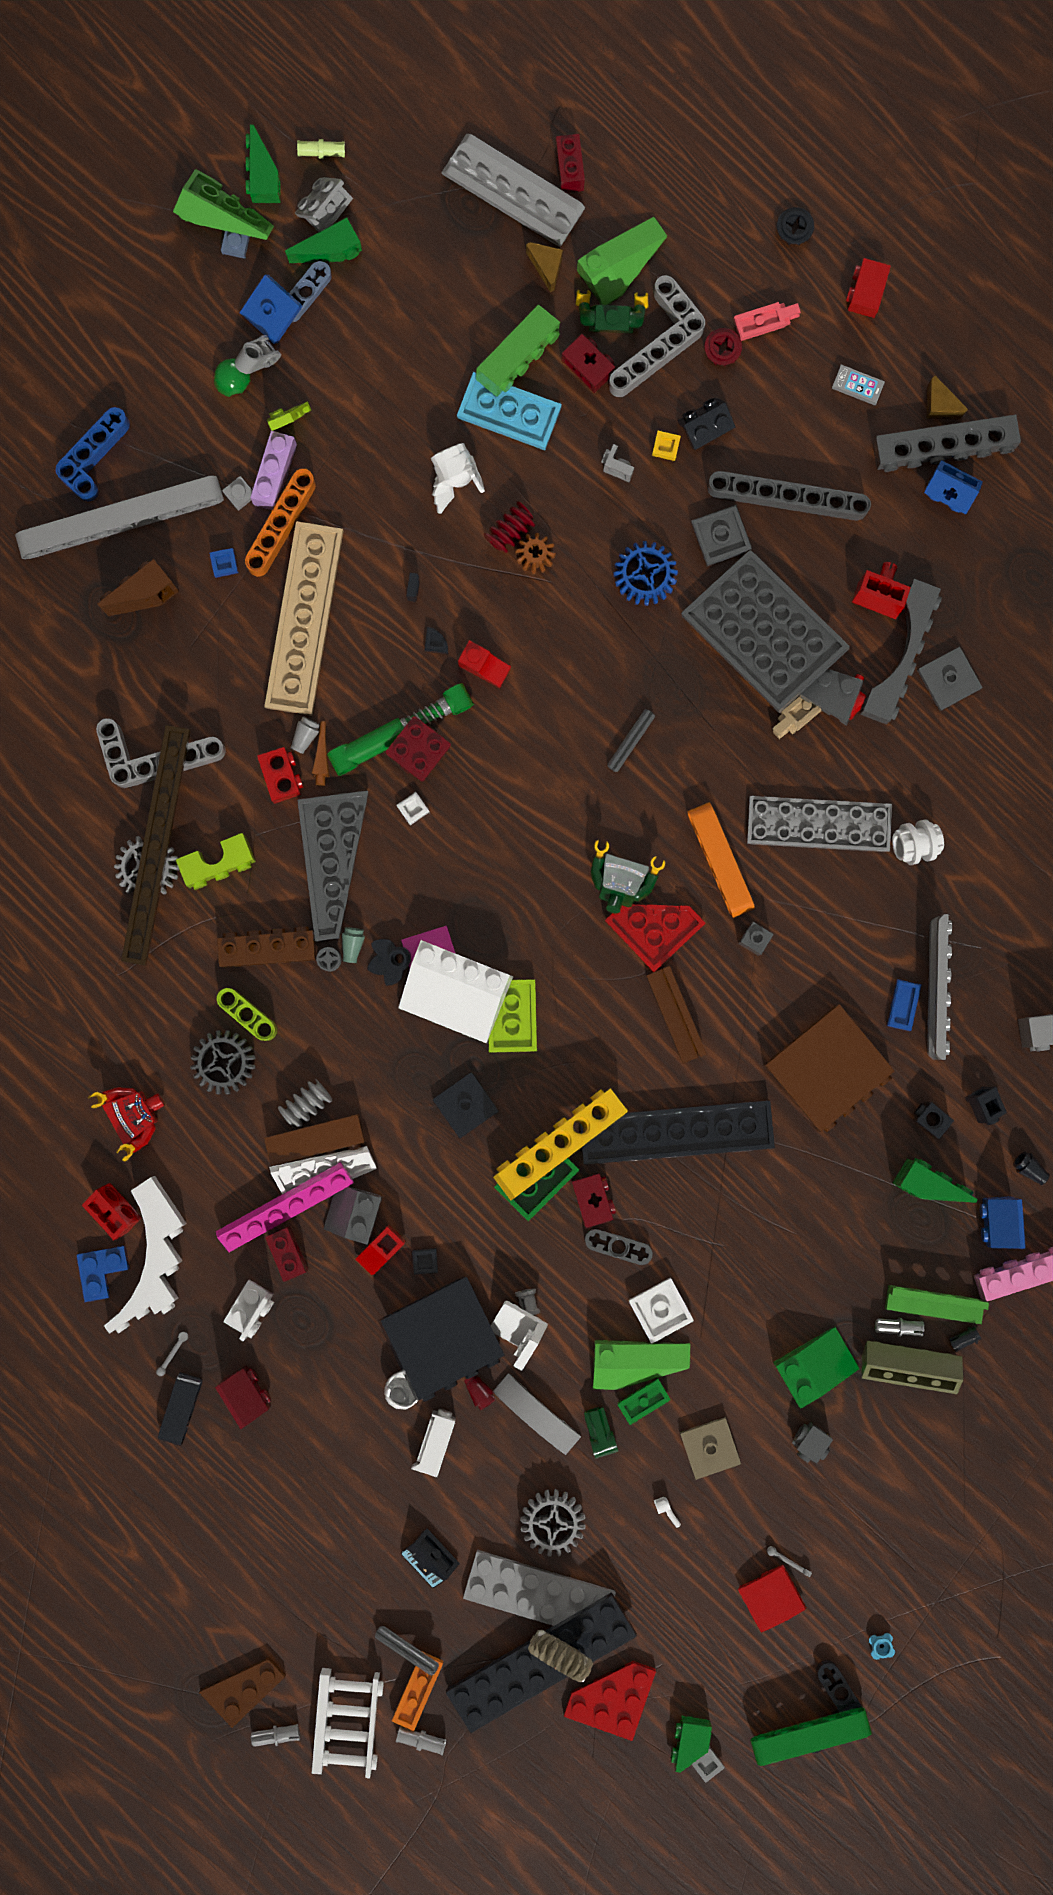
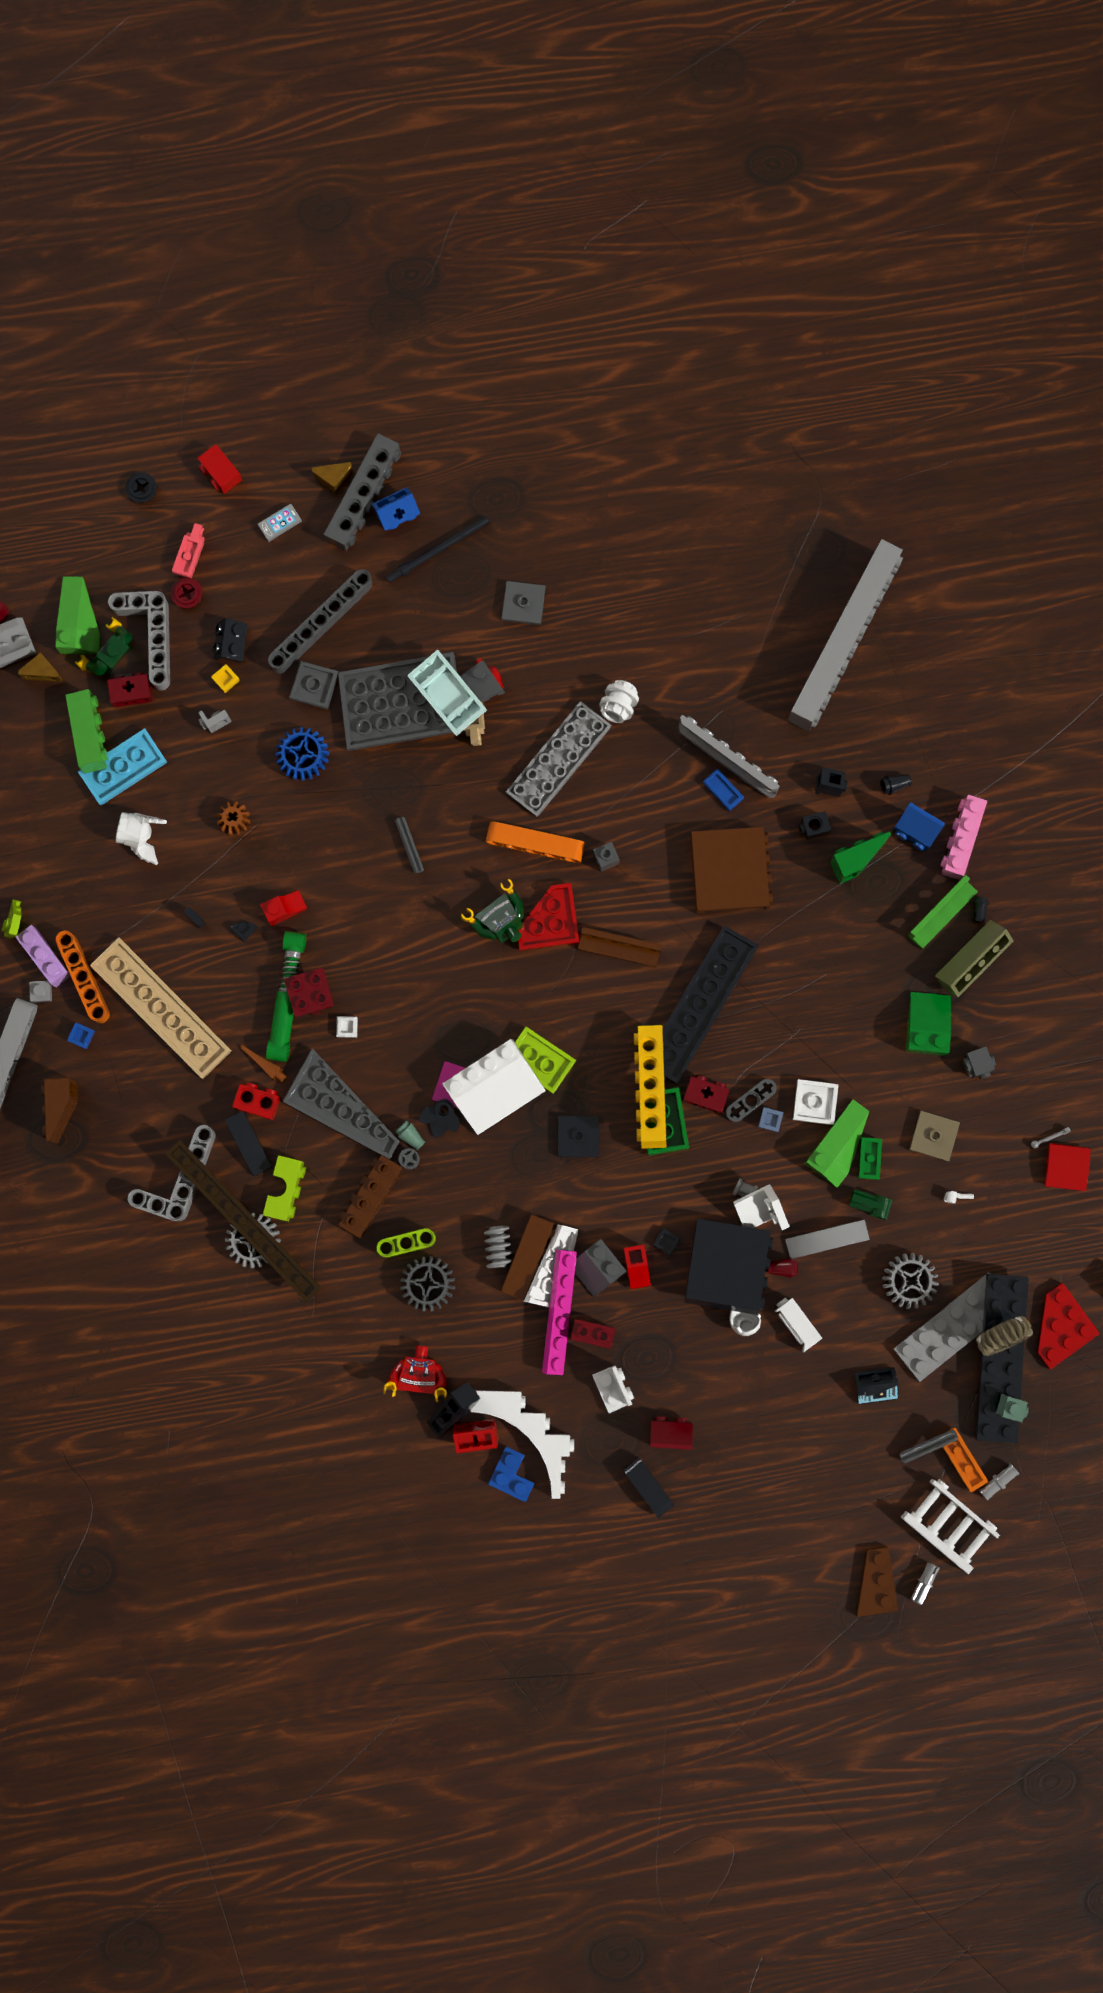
camera: 50 degrees left, 5 degrees down
light grey hinge [156,1332,188,1376] -> none
light grey cone [291,717,320,754] -> none
dark red piece [484,501,535,553] -> none
red brick [852,562,911,619] -> none
dark grey arch [860,579,942,724] -> none
light grey axle [875,1318,924,1337] -> none
none -> black slope [225,1111,272,1176]
none -> black bar [386,516,490,583]
none -> light aqua slope [407,650,487,736]
none -> black slope [427,1382,481,1439]
none -> sand blue plate [758,1107,784,1133]
none -> sand green brick [996,1394,1029,1422]

